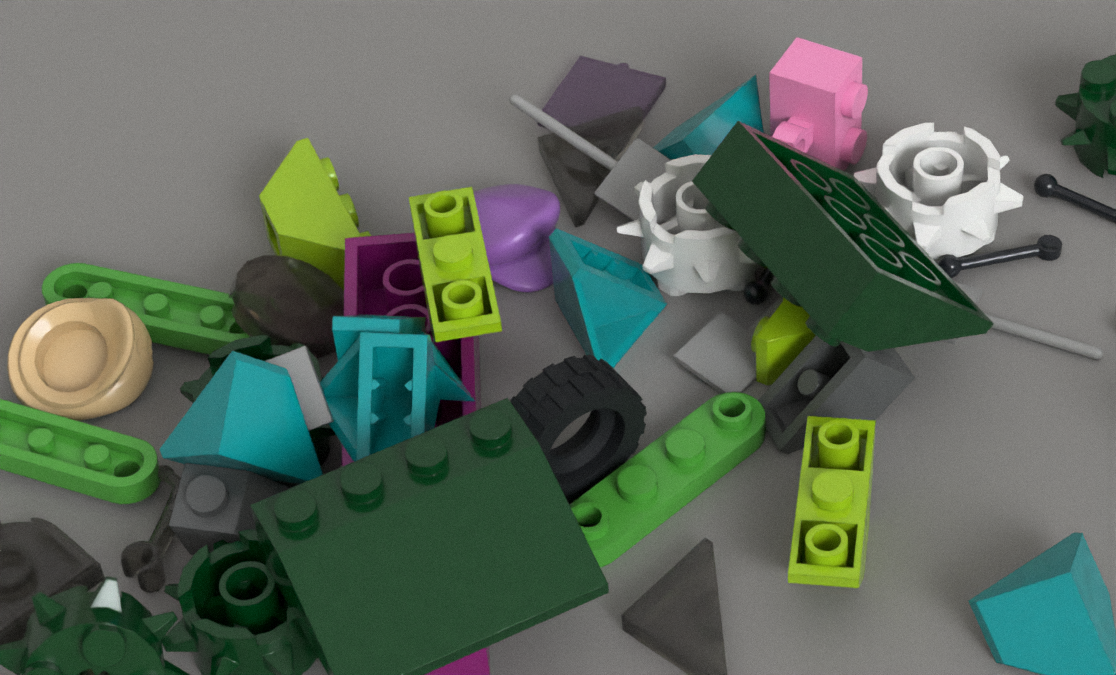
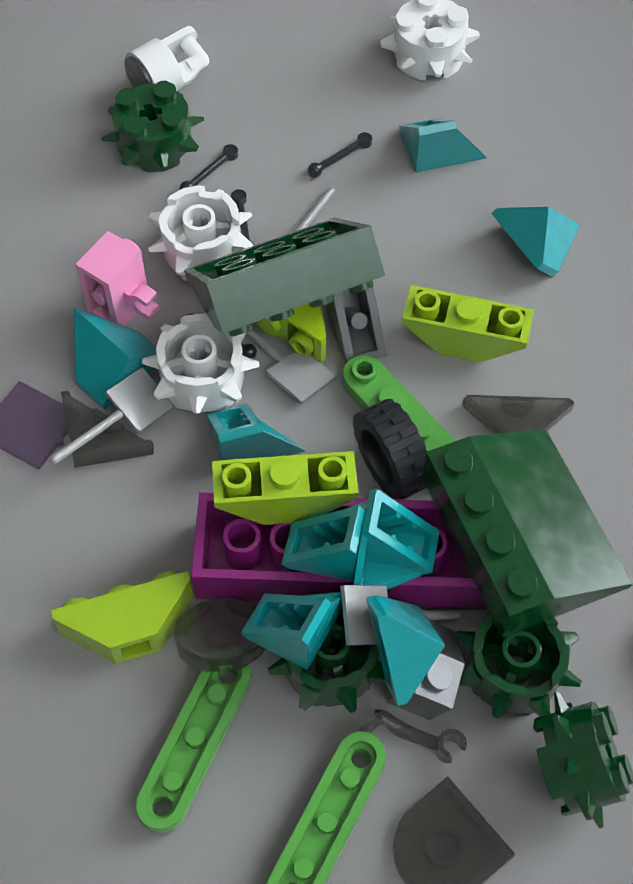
camera: 90 degrees left, 15 degrees up
tan piece [7,298,154,421] -> none
medium lavender piece [473,184,560,292] -> none
none -> teal slope [241,591,343,670]

